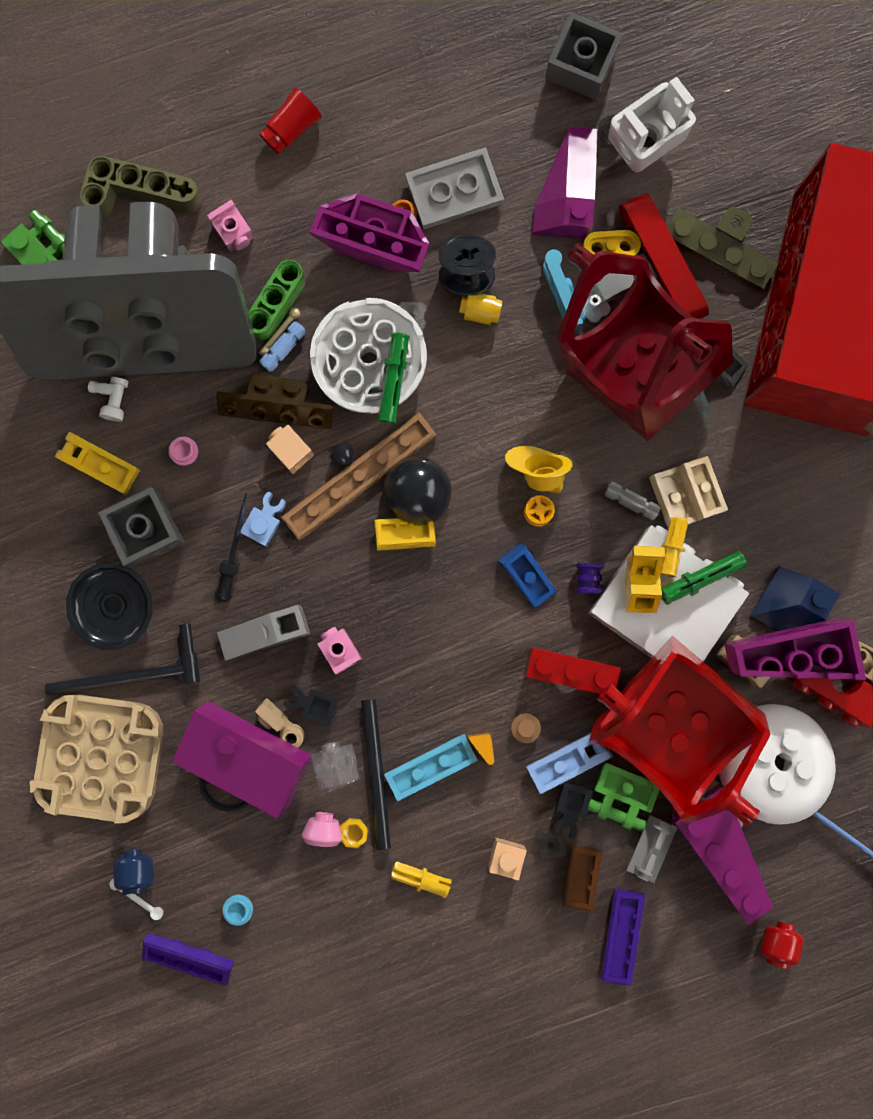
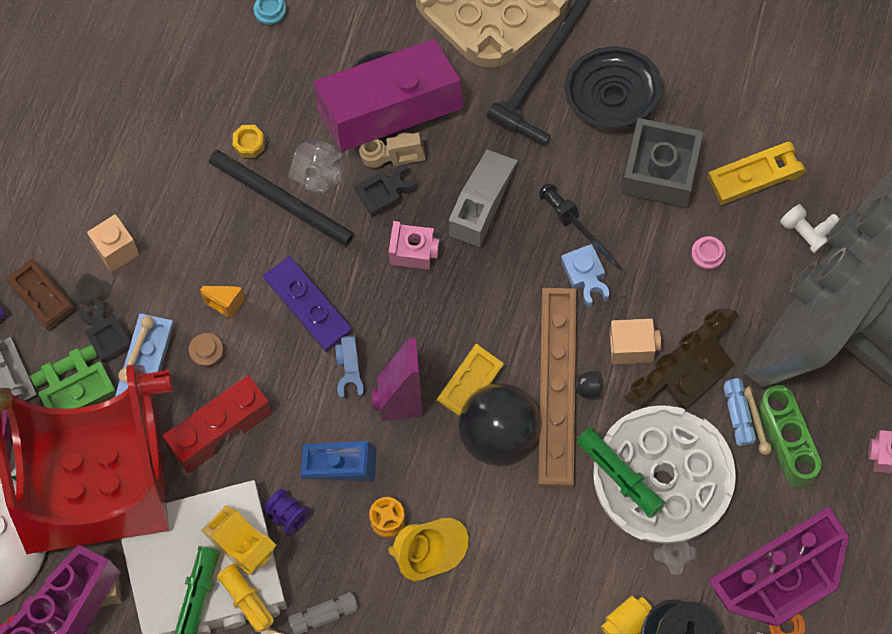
camera: 135 degrees right, 15 degrees down
bright pink cone [302,812,342,847] -> none
medium azure plate [384,734,478,801] -> none
yellow axle [391,862,452,898] -> none
none -> tan hinge [119,316,154,383]
none -> dark purple plate [263,256,353,353]
none -> medium blue plate [335,335,364,397]
none -> magenta wedge [371,338,423,421]

